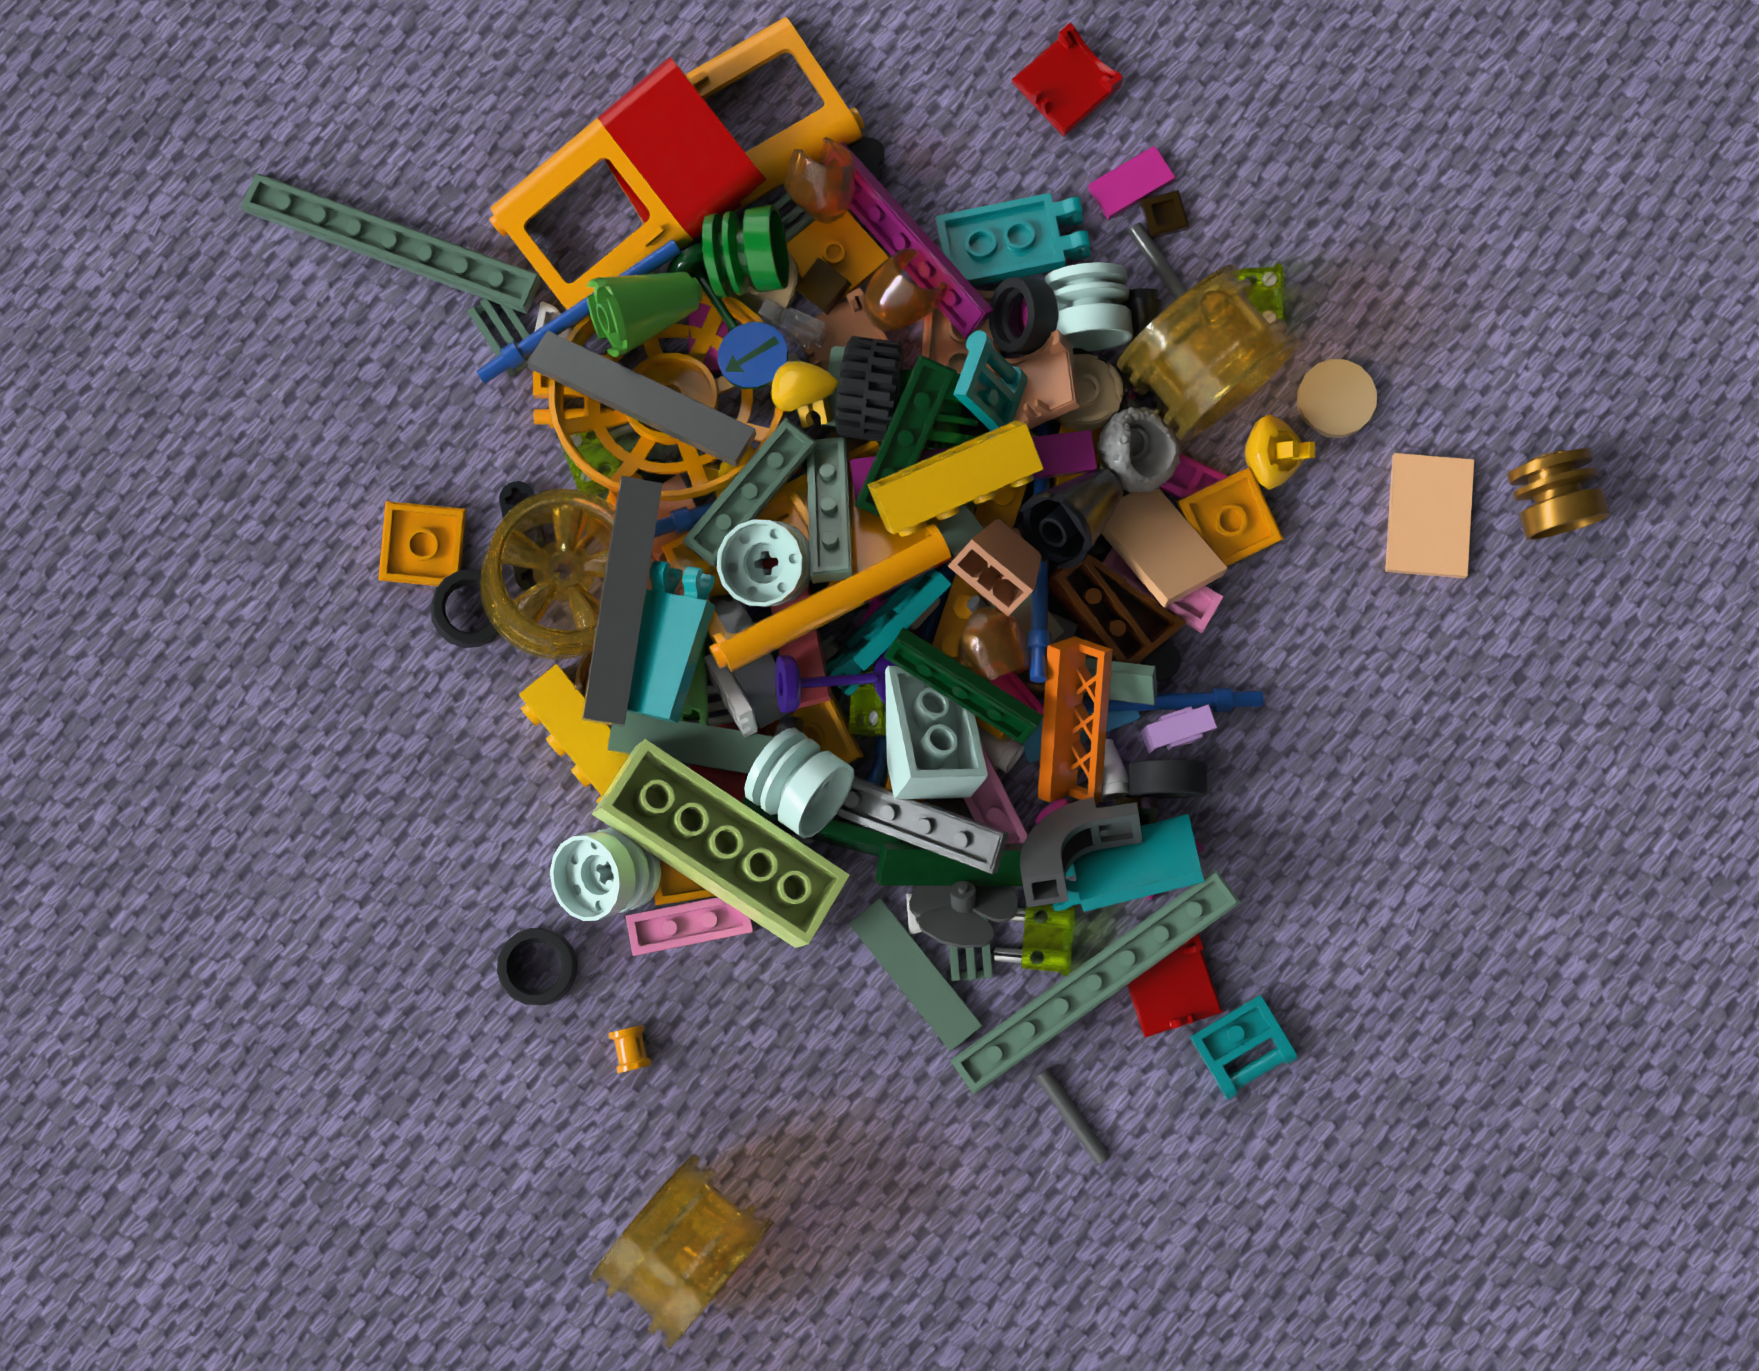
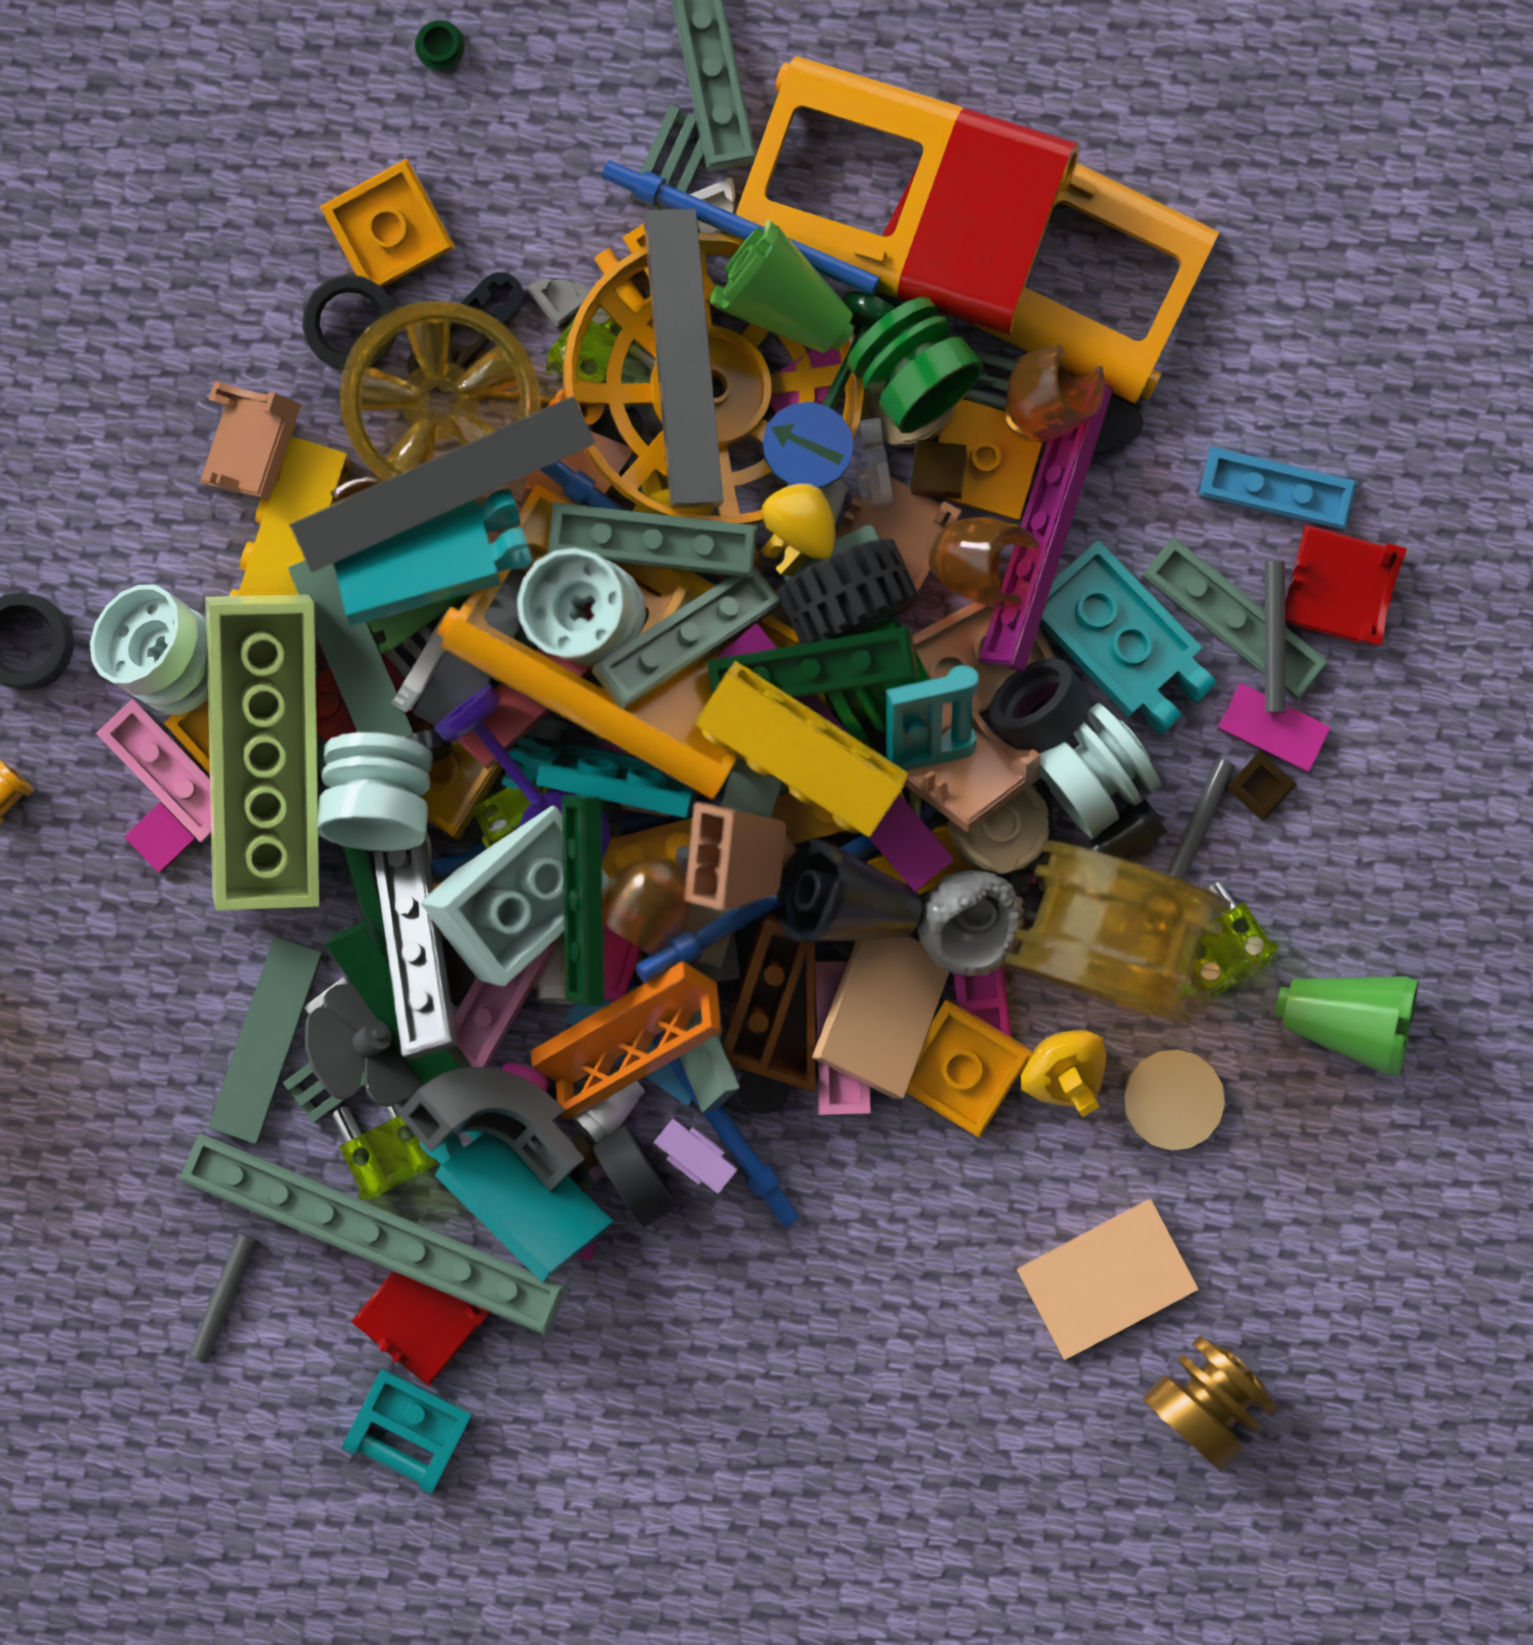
camera: 50 degrees right, 5 degrees up
none -> dark pink tile [124,802,197,873]
none -> nougat piece [200,381,301,500]
none -> dark green plate [415,20,465,71]
none -> light grey tile [526,279,590,329]
none -> sand green tile [1141,536,1330,702]
none -> dark azure tile [1198,446,1357,531]
none -> dark grey bar [1265,561,1285,713]
none -> bright green cone [1275,976,1419,1077]

